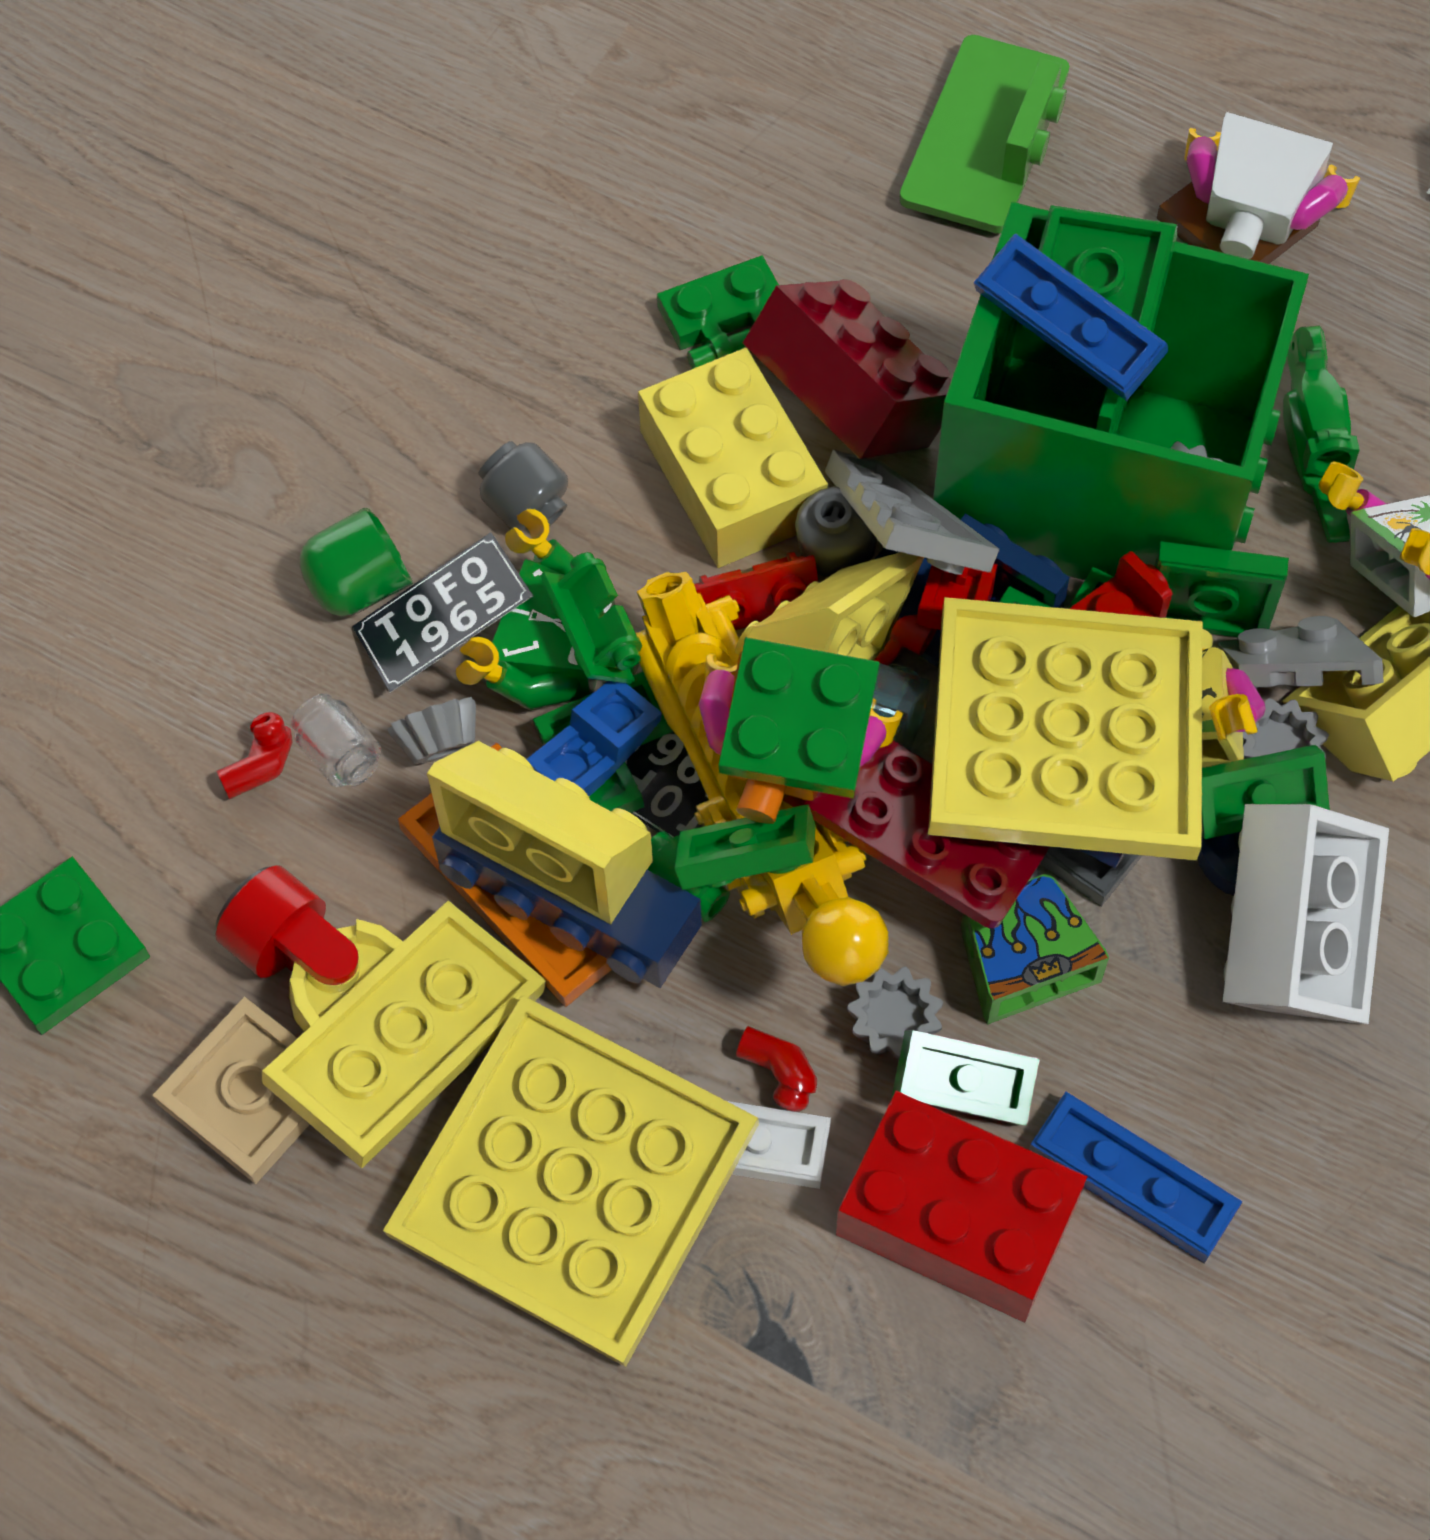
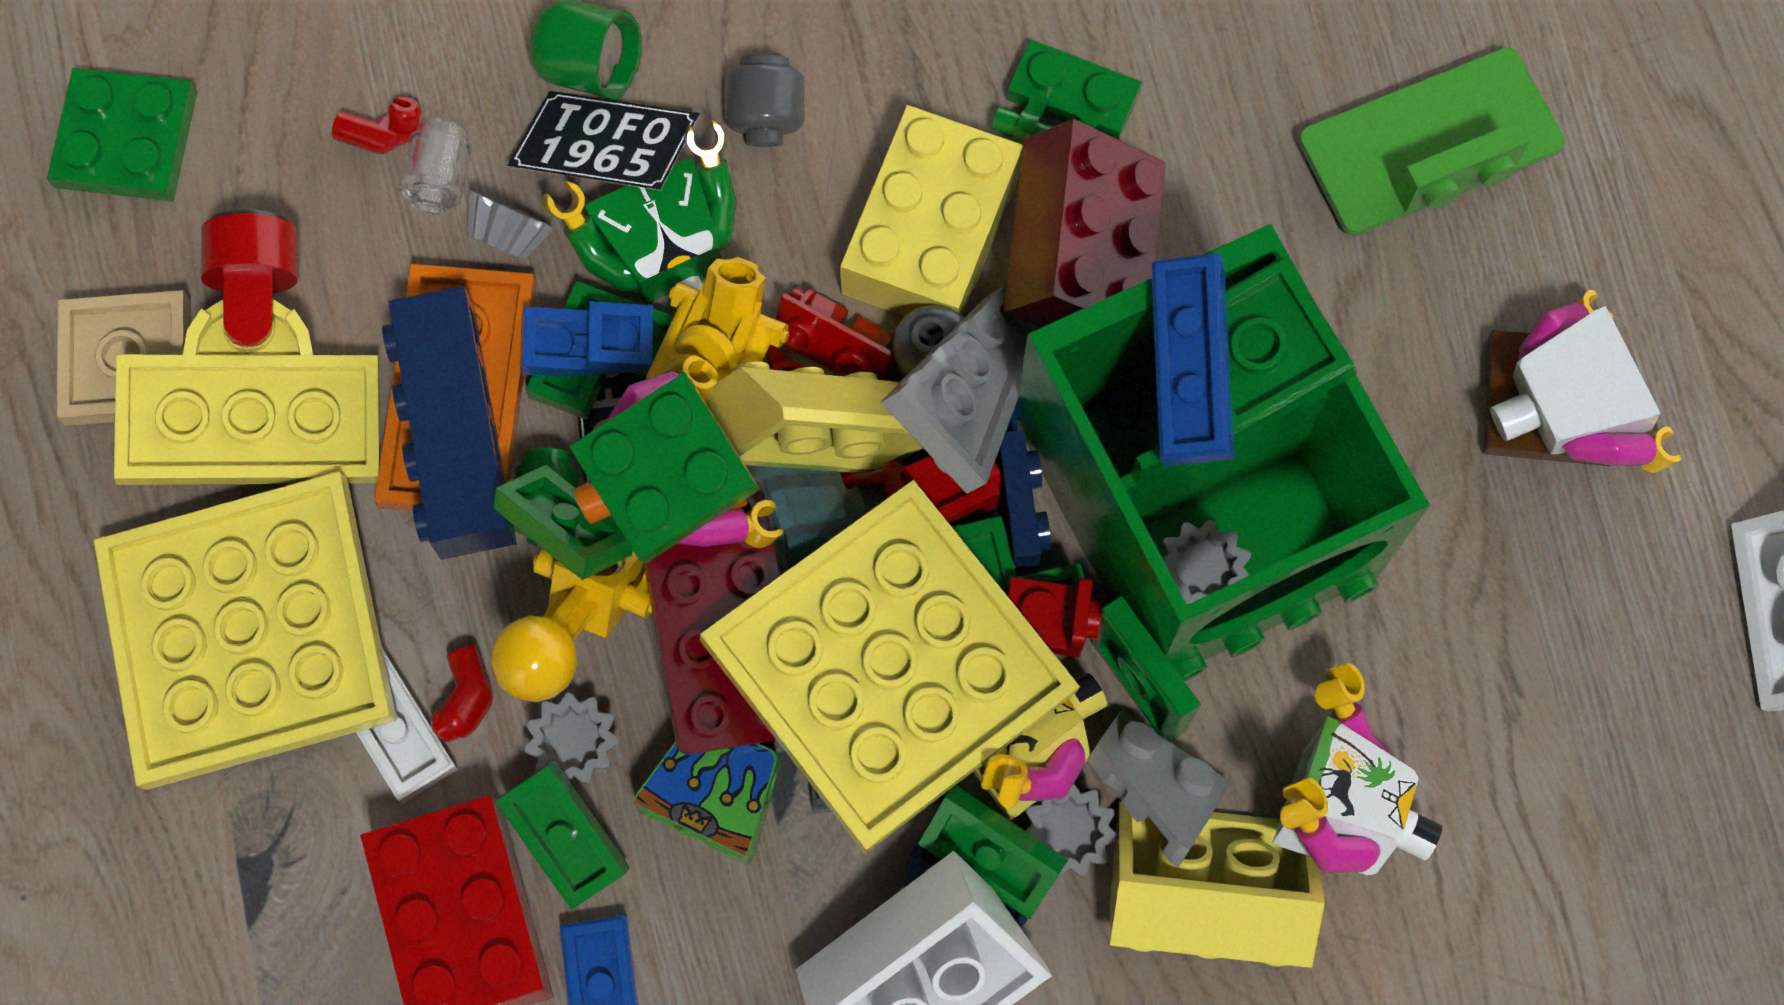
camera: 45 degrees right, 10 degrees up
light yellow slope [427,741,653,924] -> none
green hinge [540,552,642,684] -> none
green animal [1283,325,1360,543] -> none

